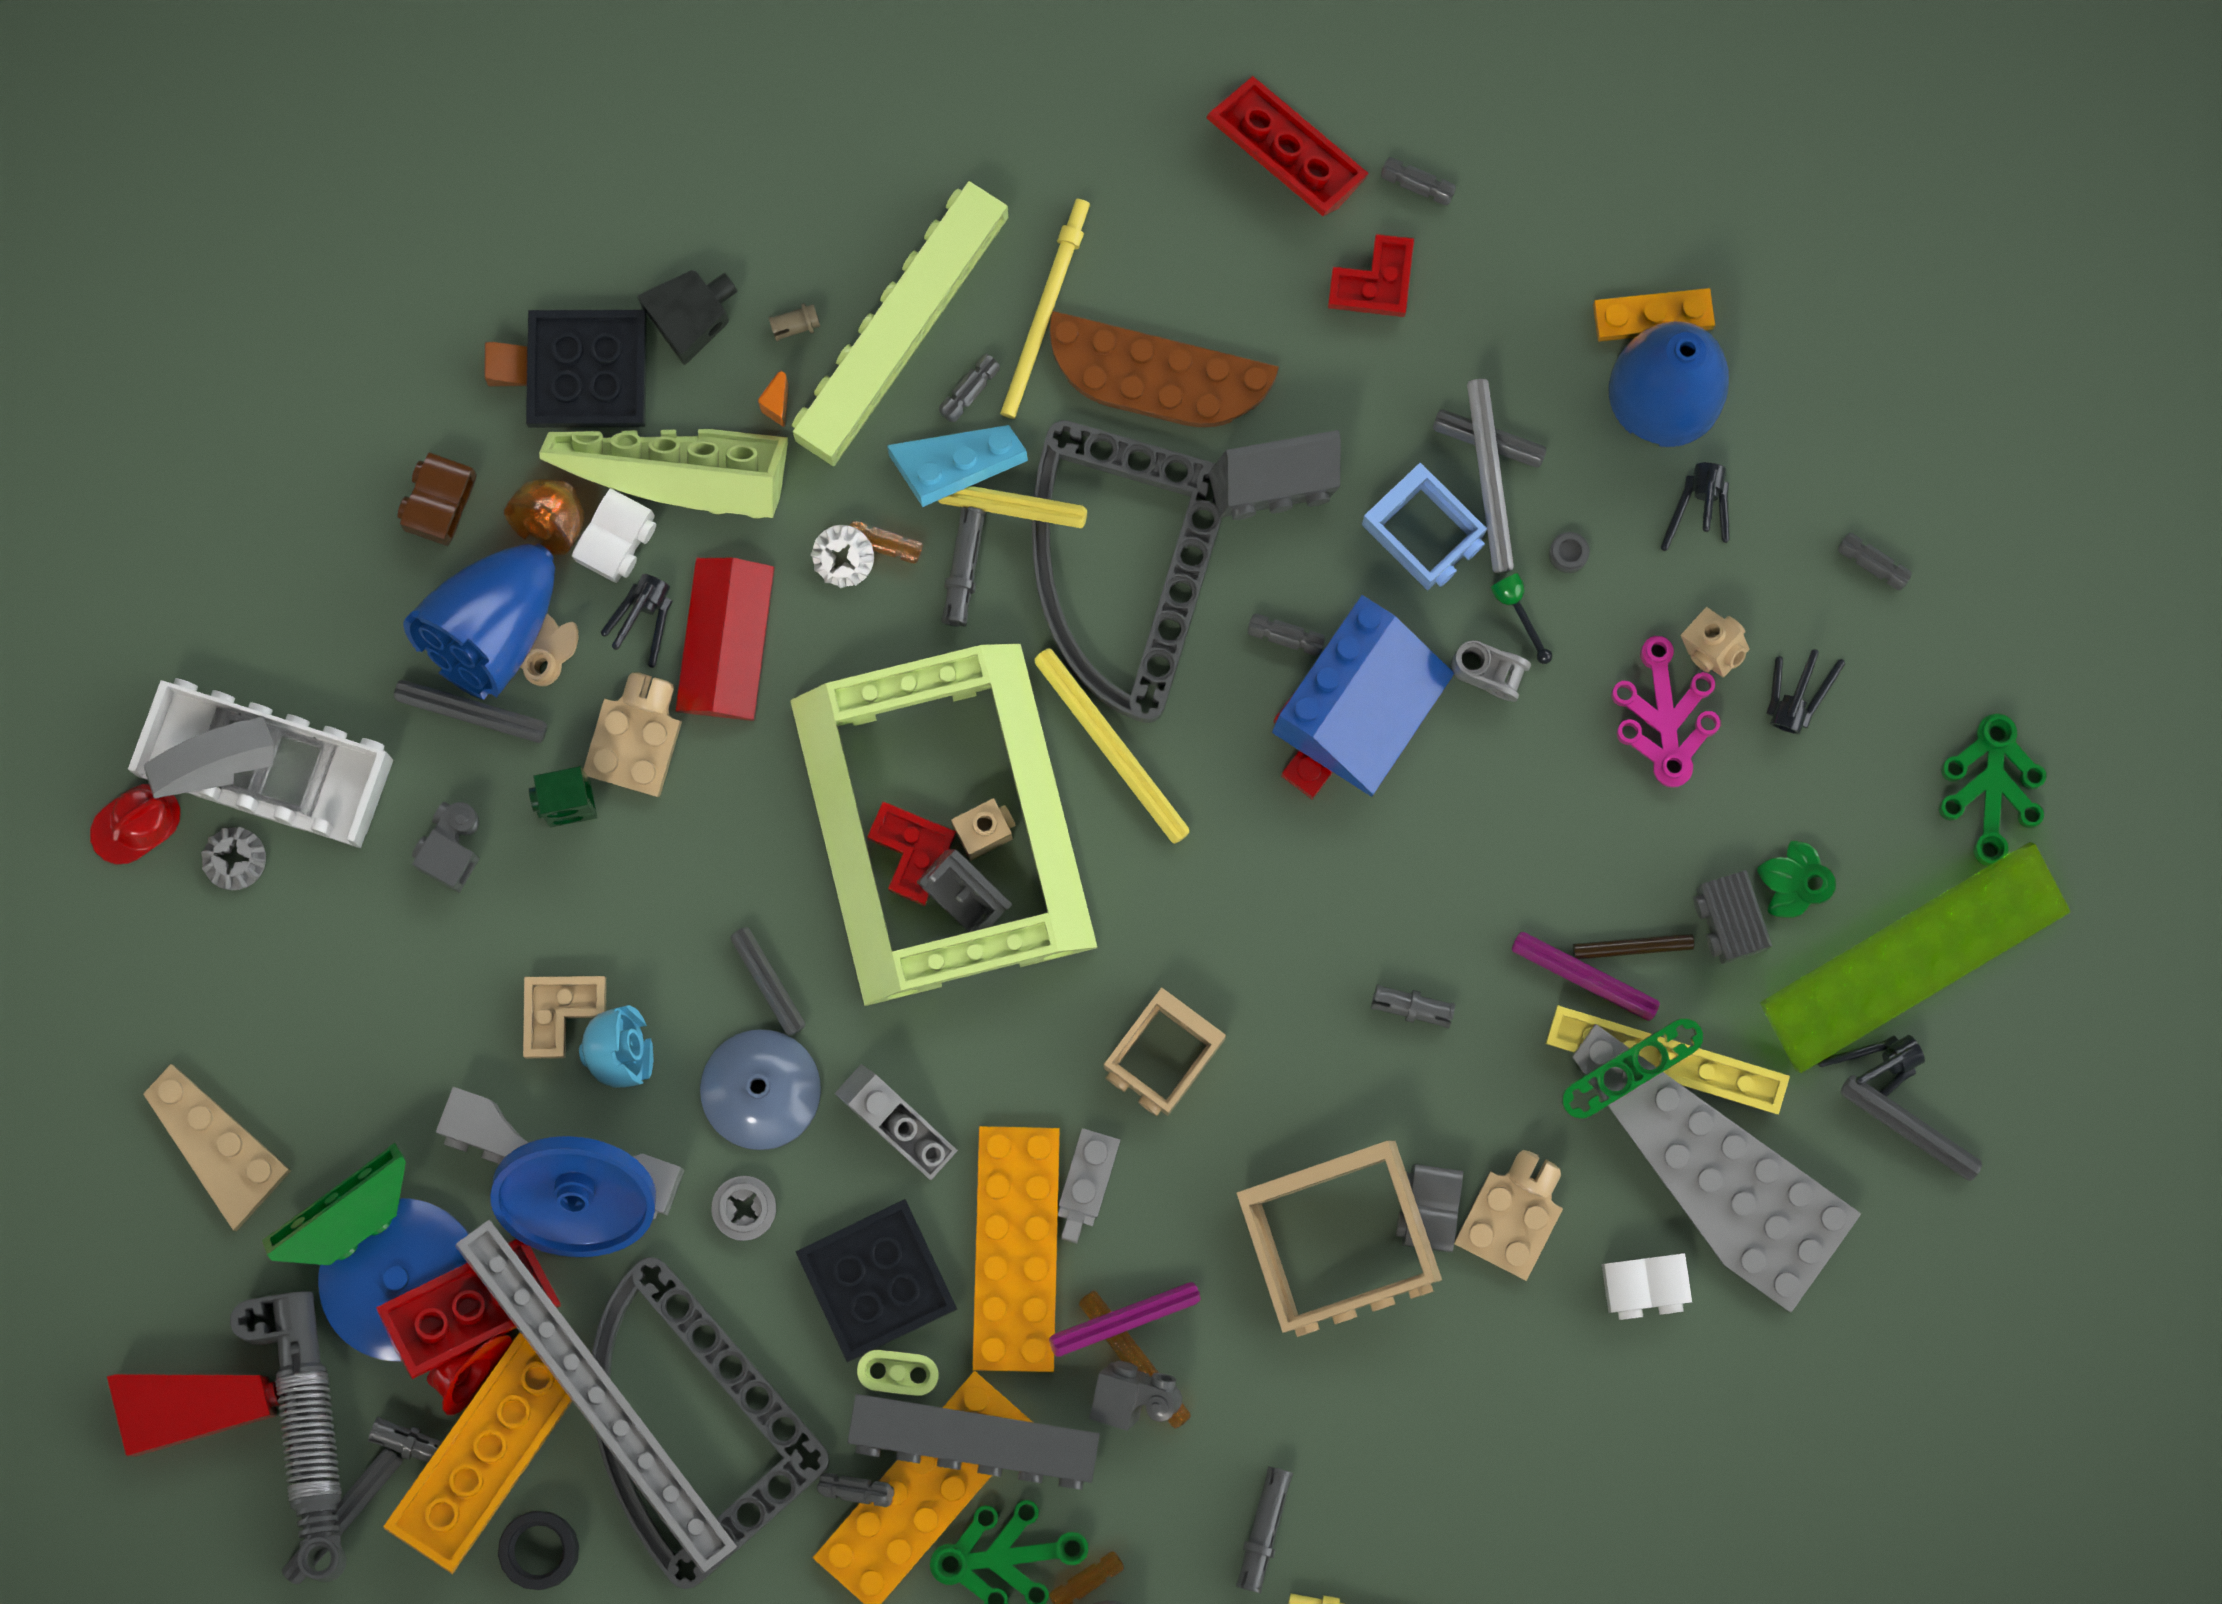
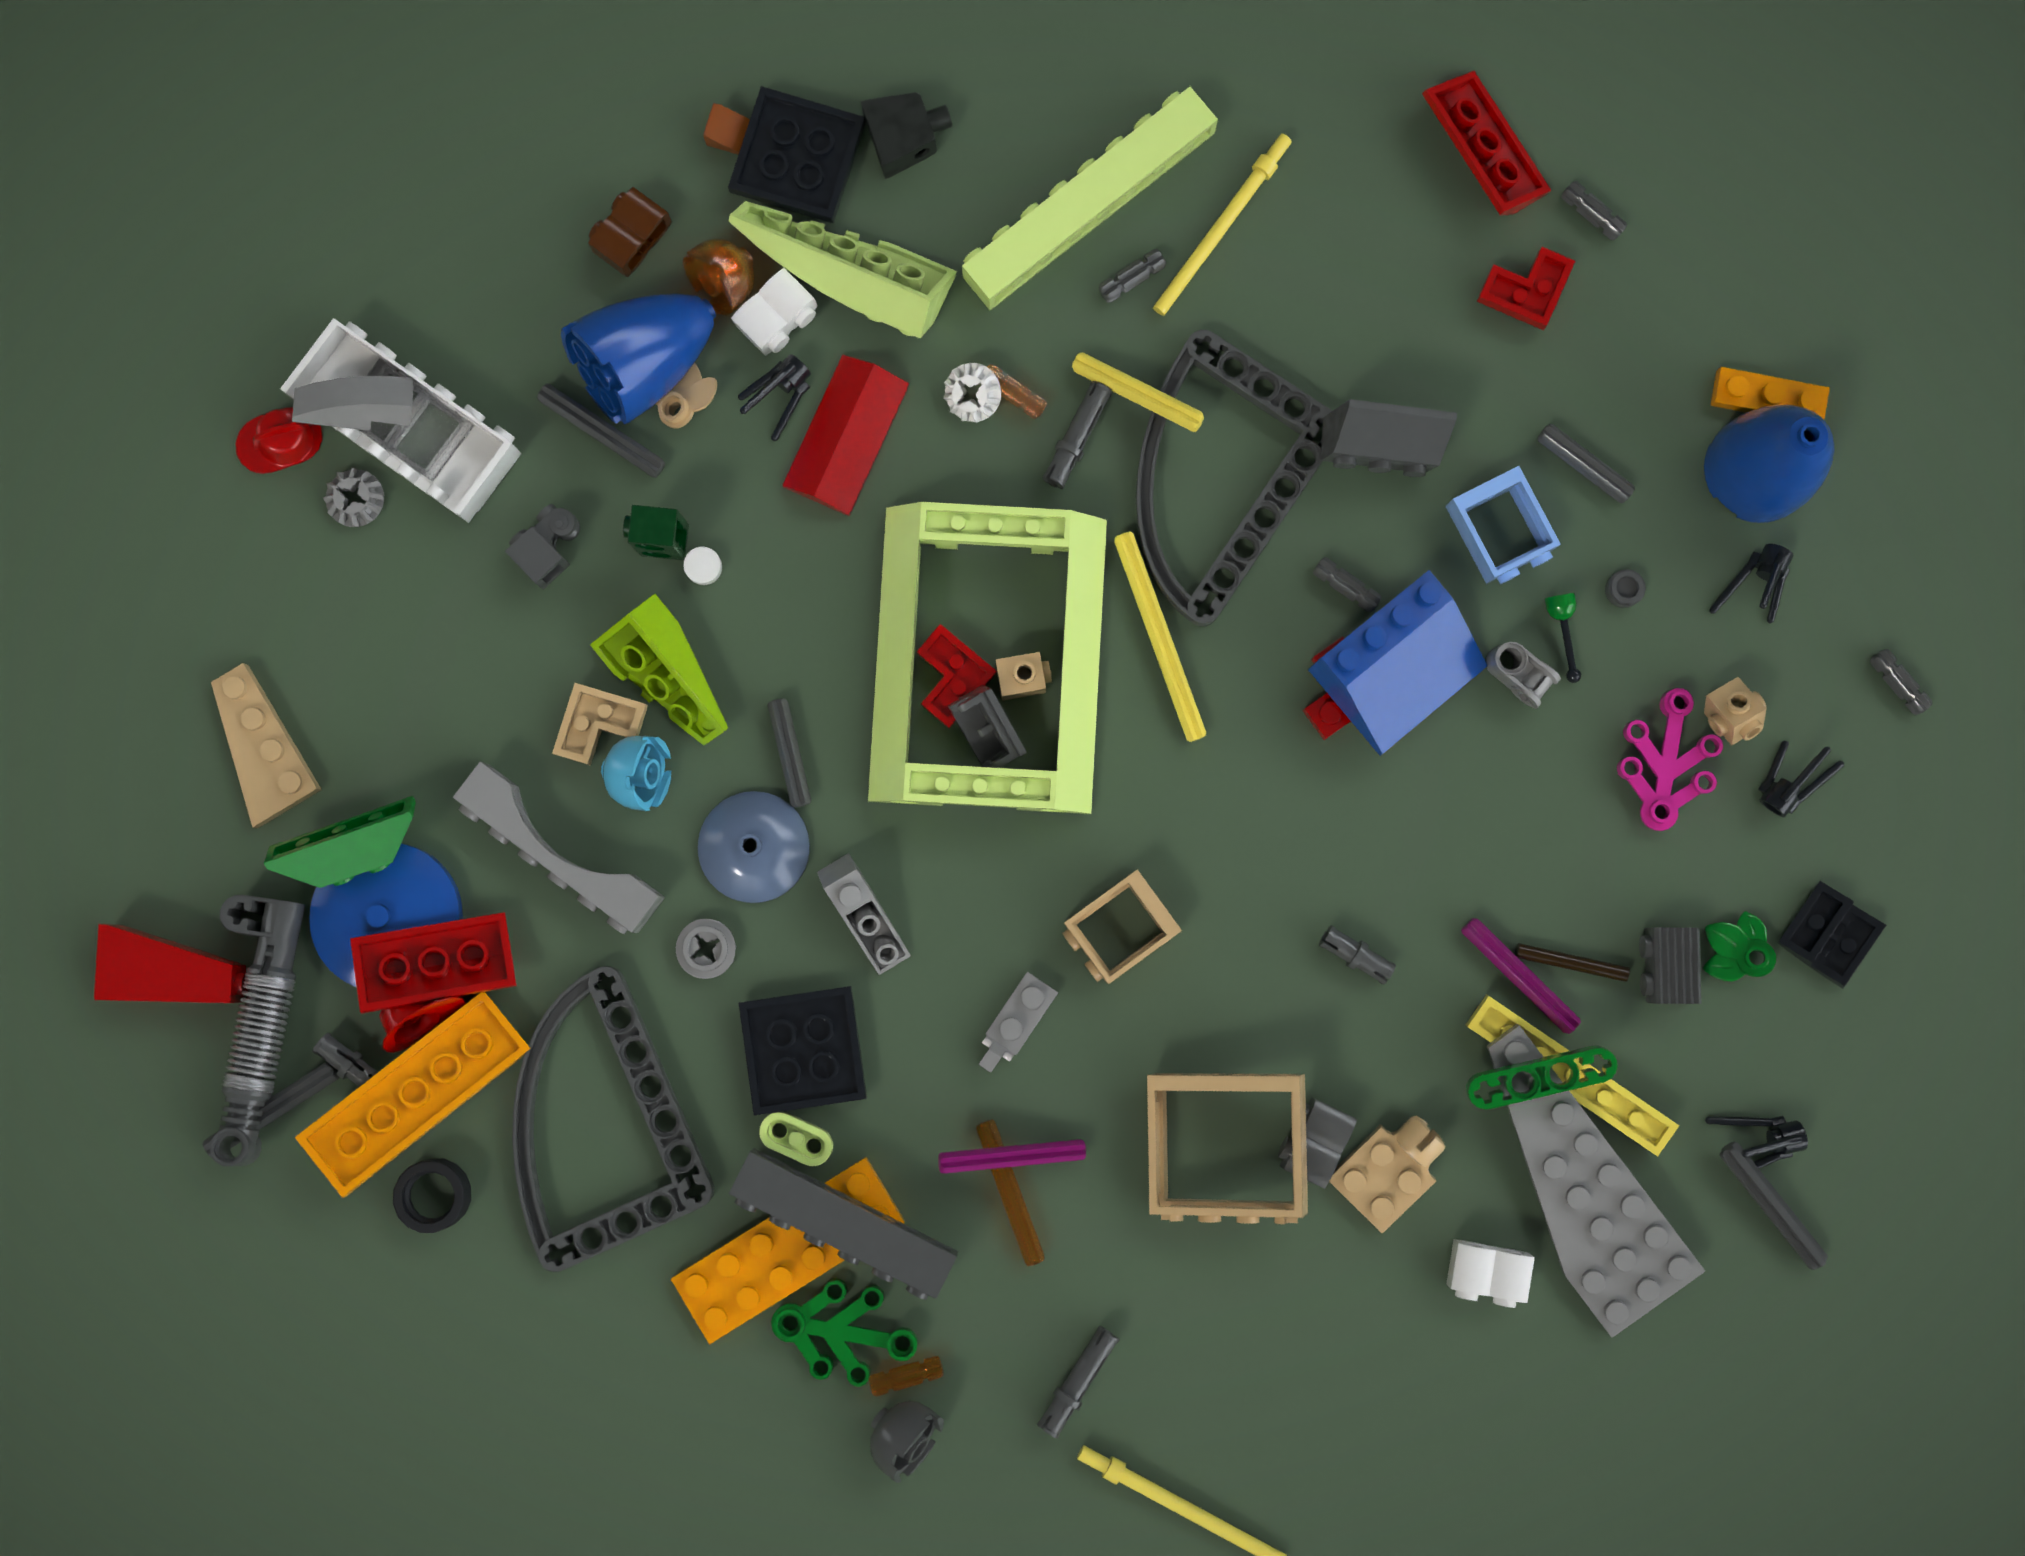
camera: 20 degrees right, 5 degrees up
light grey plate [455,1219,737,1573] -> none
blue dish [490,1136,656,1257] -> none
tan plate [583,672,682,797] -> none
orange slope [758,371,789,427] -> none
dark tan pin [769,303,821,342] -> none
dark grey axle [817,1472,895,1507] -> none
medium azure wing [887,425,1028,507] -> none
light orange plate [973,1126,1060,1372] -> none
dark orange plate [1050,311,1279,427] -> none
dark grey brick [1089,1361,1182,1431] -> none
light grey axle [1467,379,1514,573] -> none
clear neon green plate [1759,842,2071,1073] -> none
green plant [1939,713,2047,866] -> none
none -> lime wedge [590,594,728,746]
none -> white tile [684,547,722,585]
none -> black slope [1778,881,1886,989]

